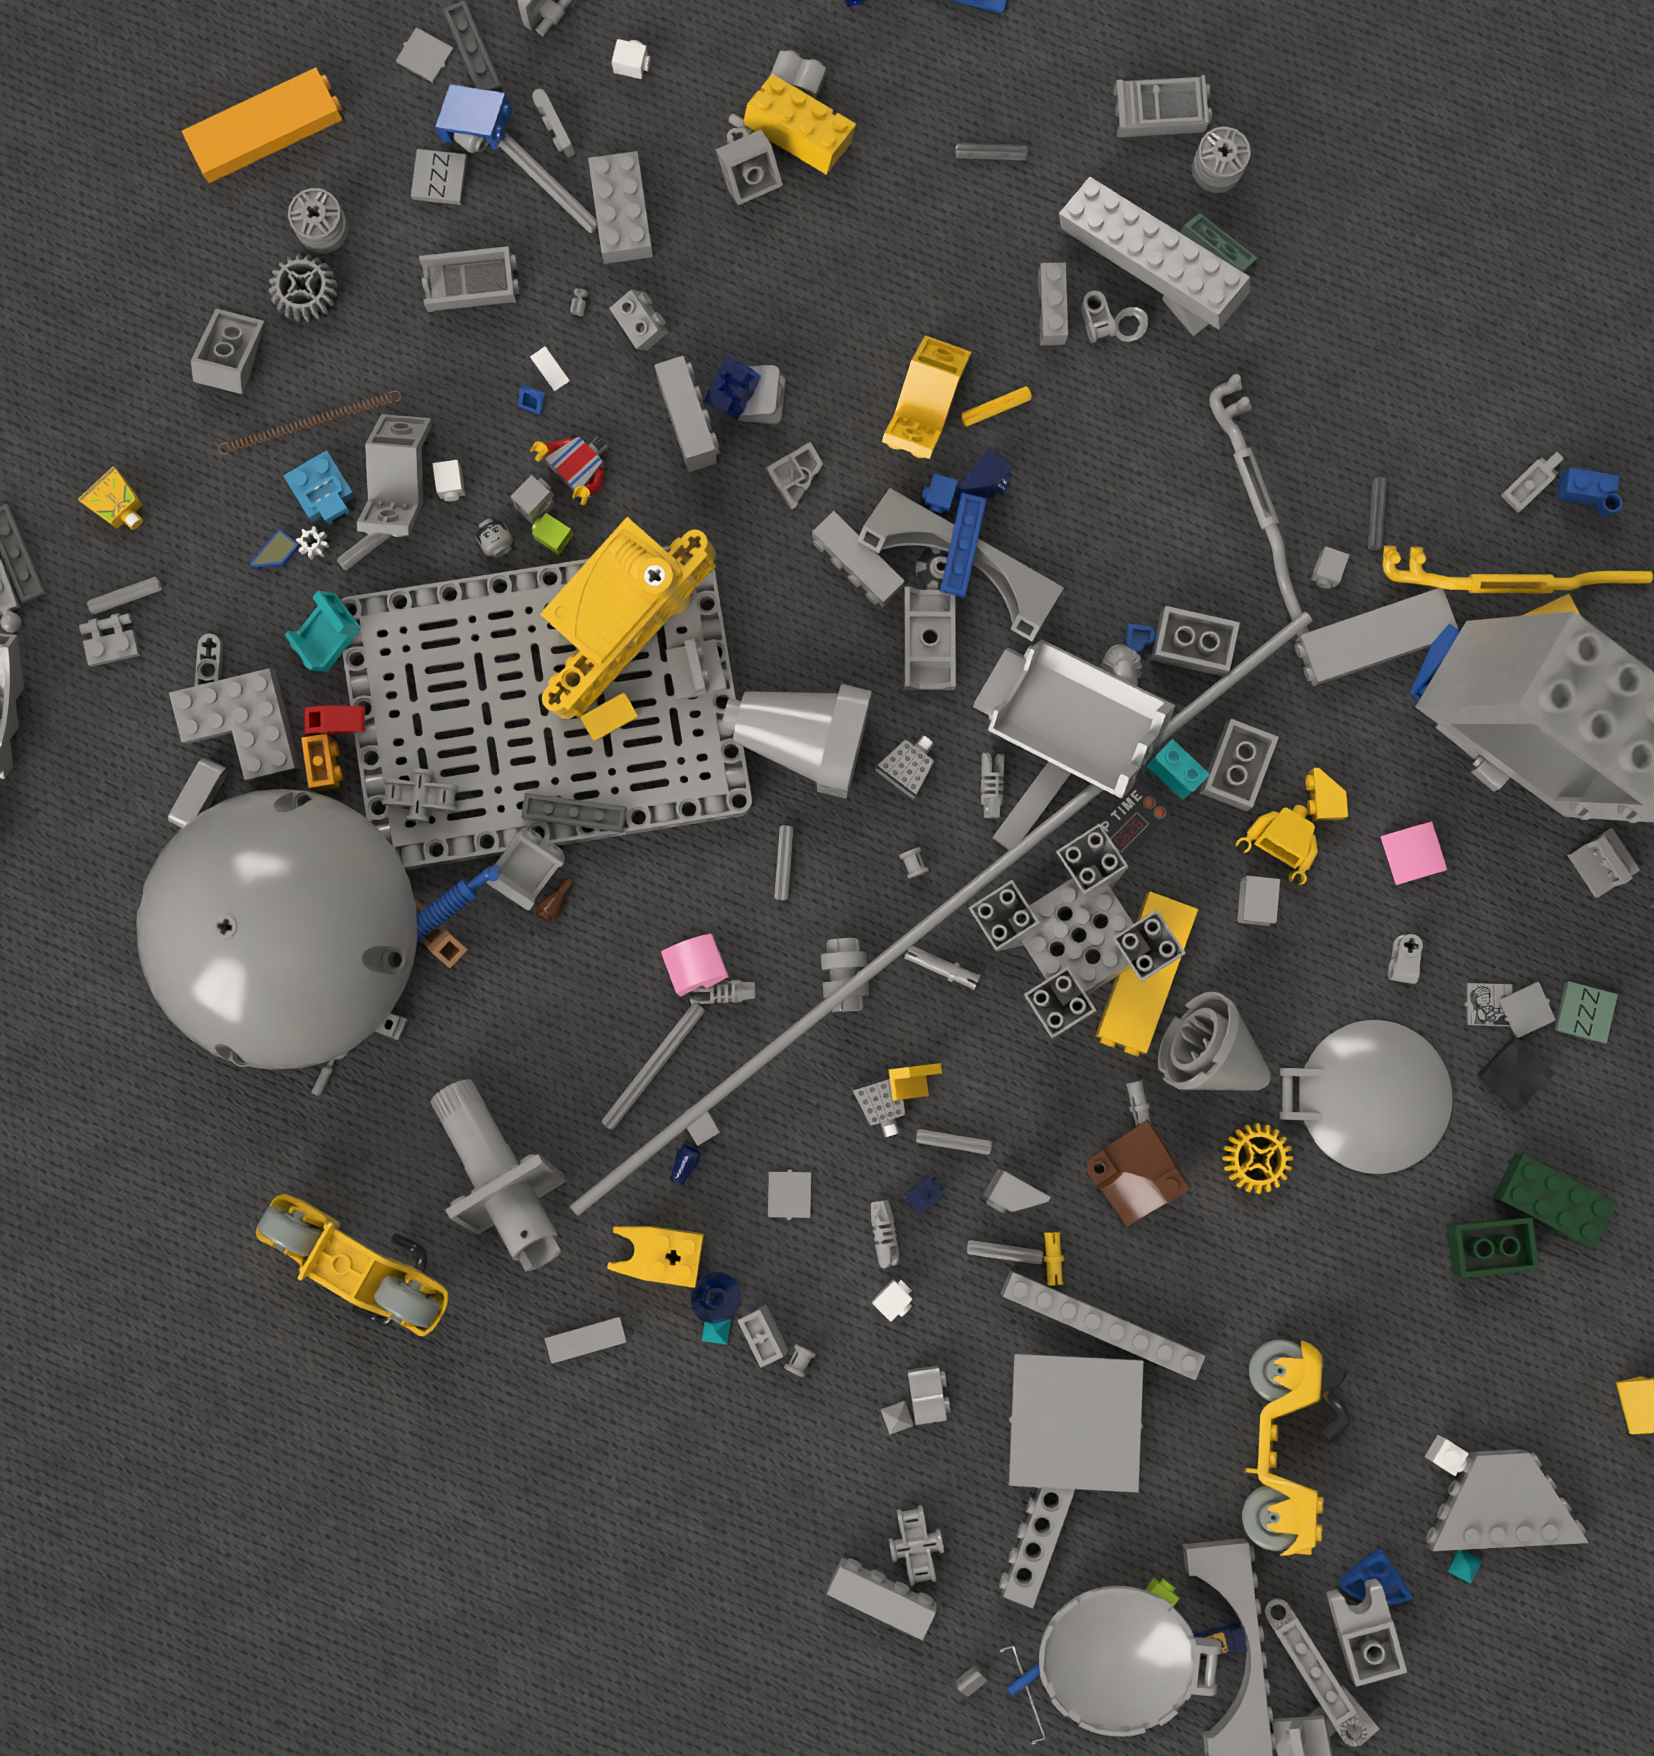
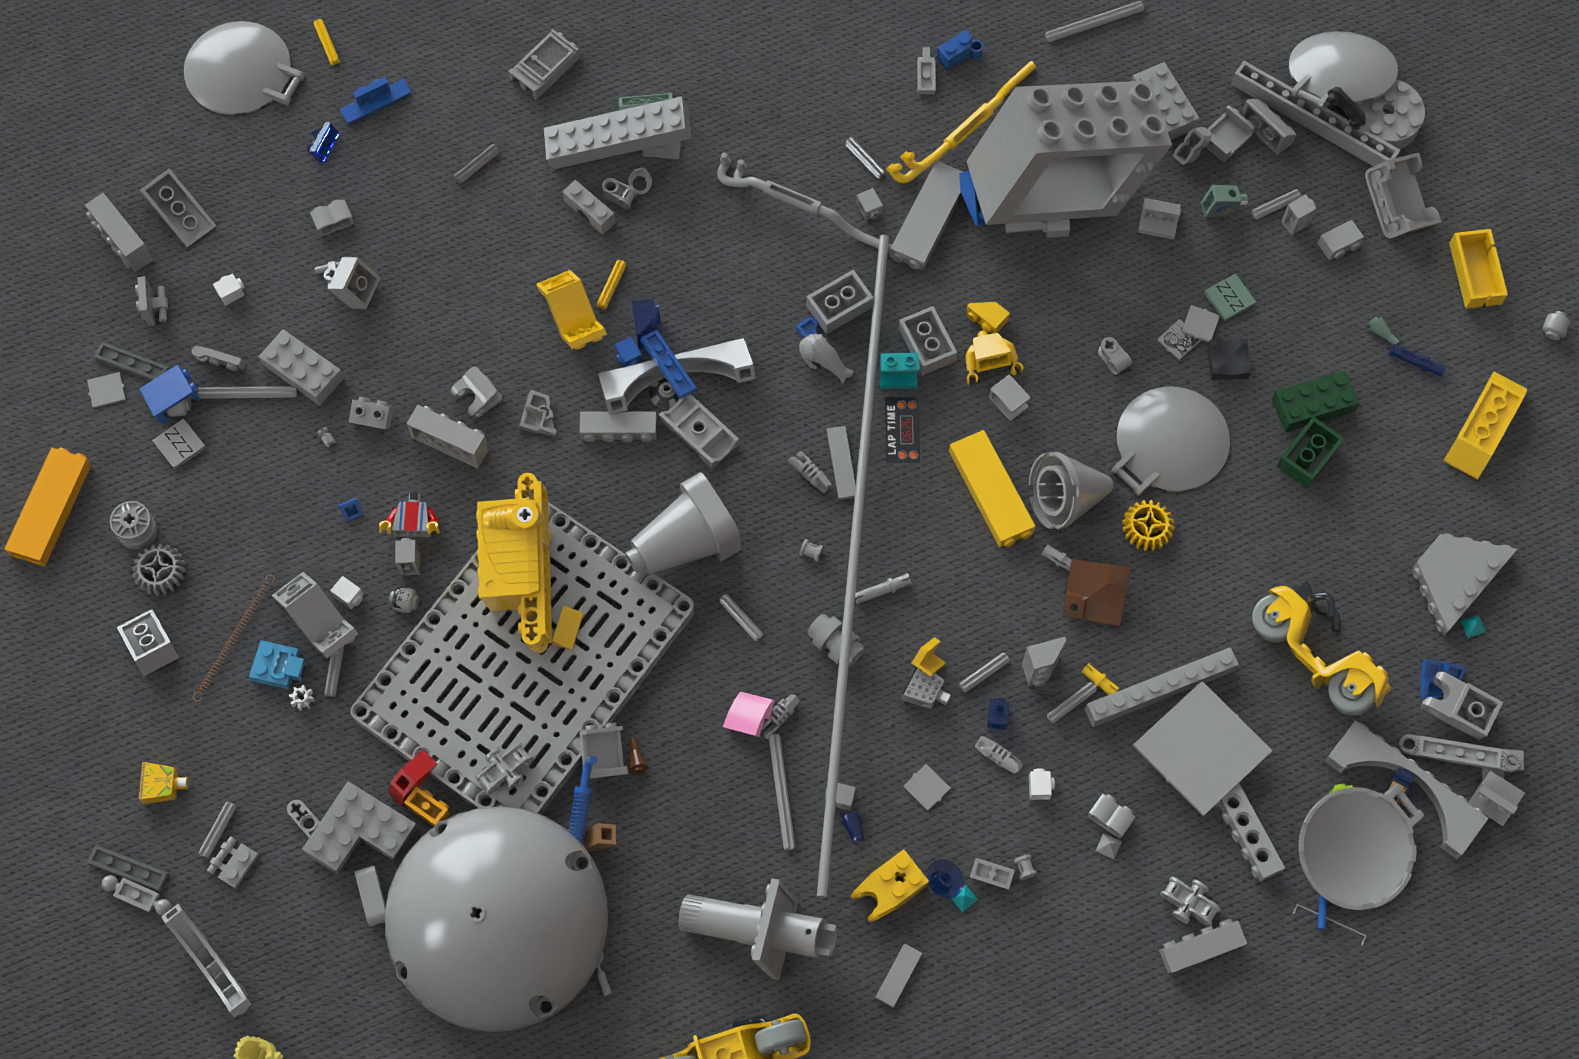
camera: 40 degrees left, 15 degrees down
olive tile [249,529,300,569] -> none
teal panel [285,590,361,672] -> none
light grey piece [375,1013,408,1041] -> none
door [419,246,520,312] -> none
dark grey tile [521,793,627,833] -> none
white sticker [530,347,570,391] -> none
lime brick [532,513,573,555] -> none
light grey bracket [665,638,727,701] -> none
clear blue brick [704,356,761,420] -> none
yellow piece [743,74,856,175] -> none
light grey torso [875,735,934,800] -> none
light grey slope [956,1665,987,1696] -> none
light grey slope [969,823,1186,1039] -> none
light grey panel [973,639,1175,798] -> none
light grey wheel [1192,126,1251,193] -> none
bright pink slope [1381,822,1448,885] -> none
white brick [1425,1435,1469,1476] -> none

